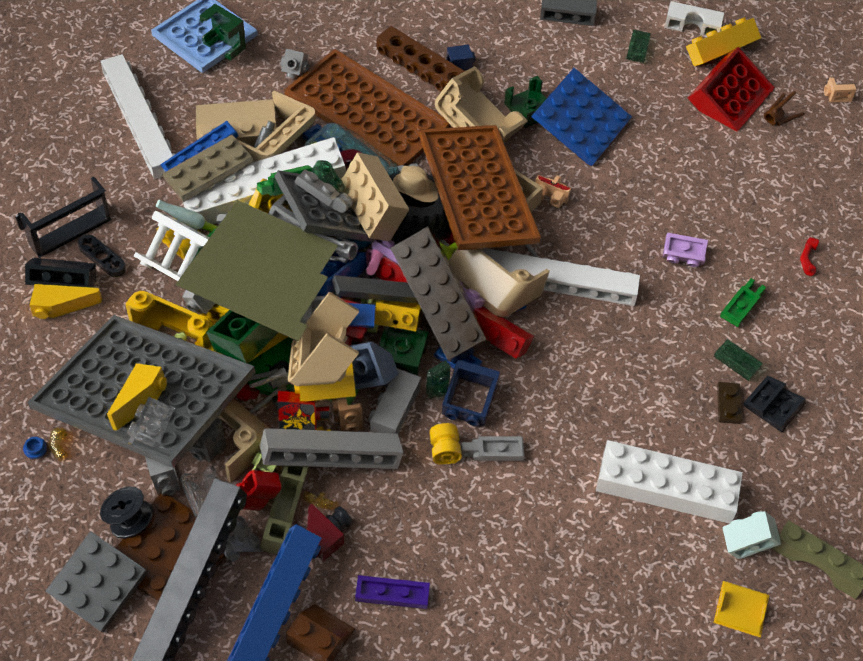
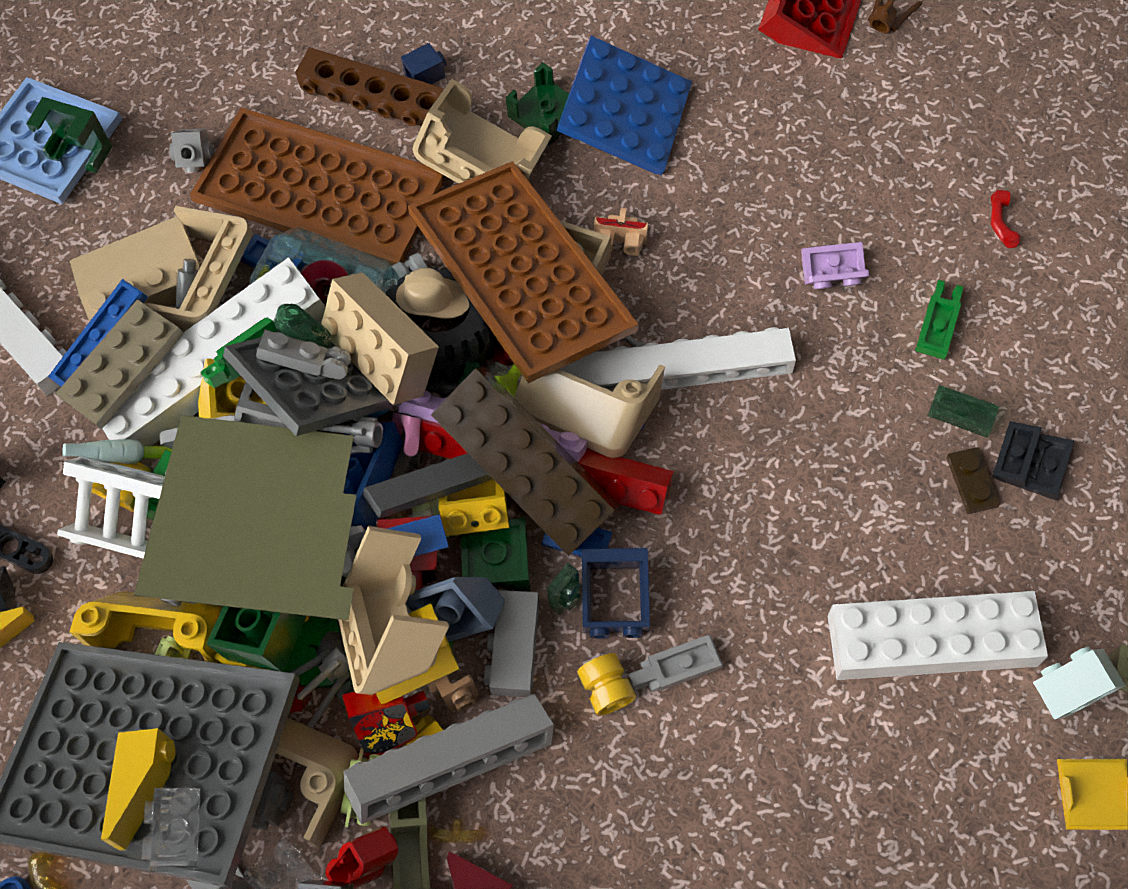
camera: 10 degrees left, 10 degrees up
black wheel [326,506,353,533] -> none

